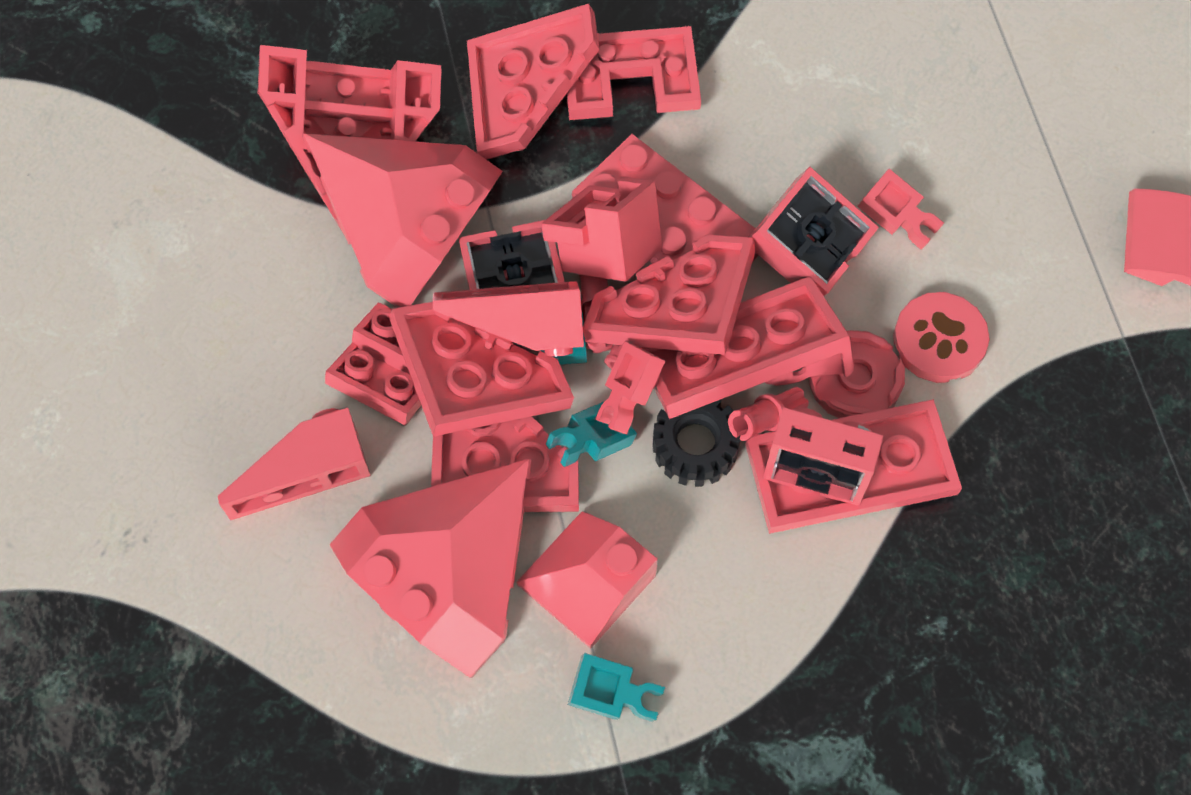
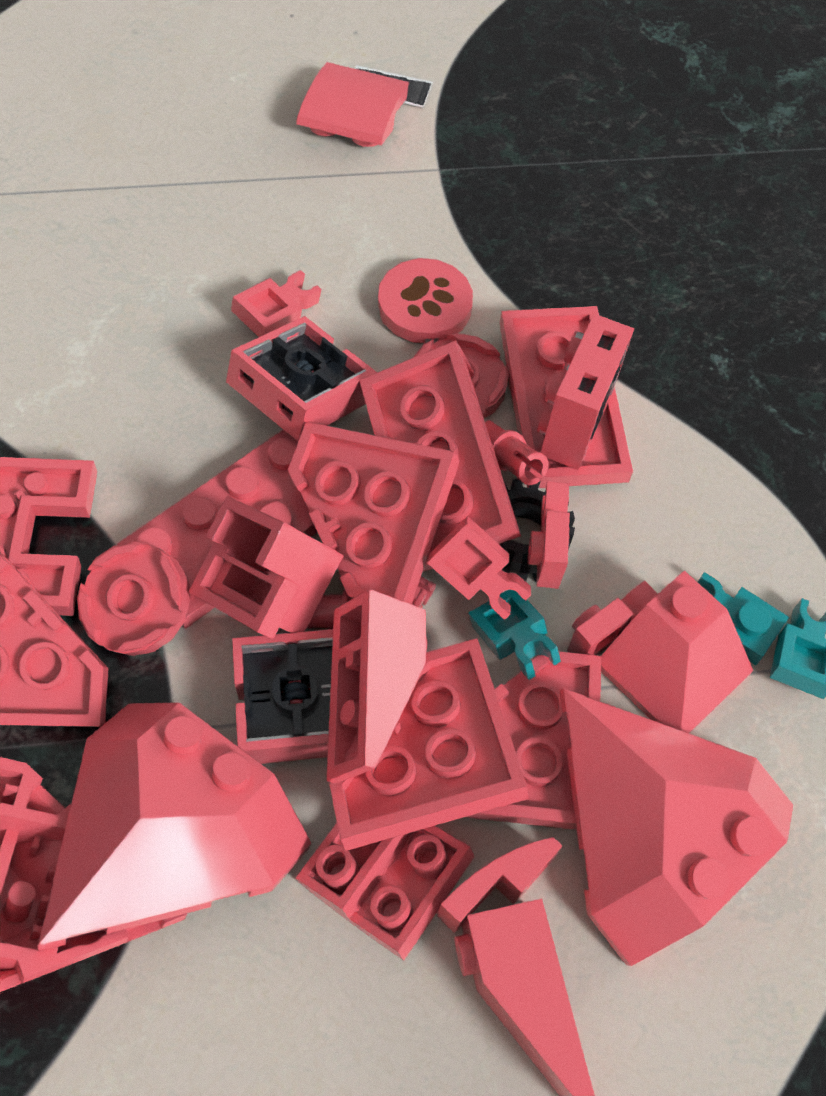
camera: 90 degrees left, 5 degrees down
none -> coral tile [77,541,190,656]
none -> coral slope [437,837,563,933]
none -> coral plate [528,481,570,589]
none -> coral plate [567,580,657,655]
none -> teal plate [698,572,789,665]

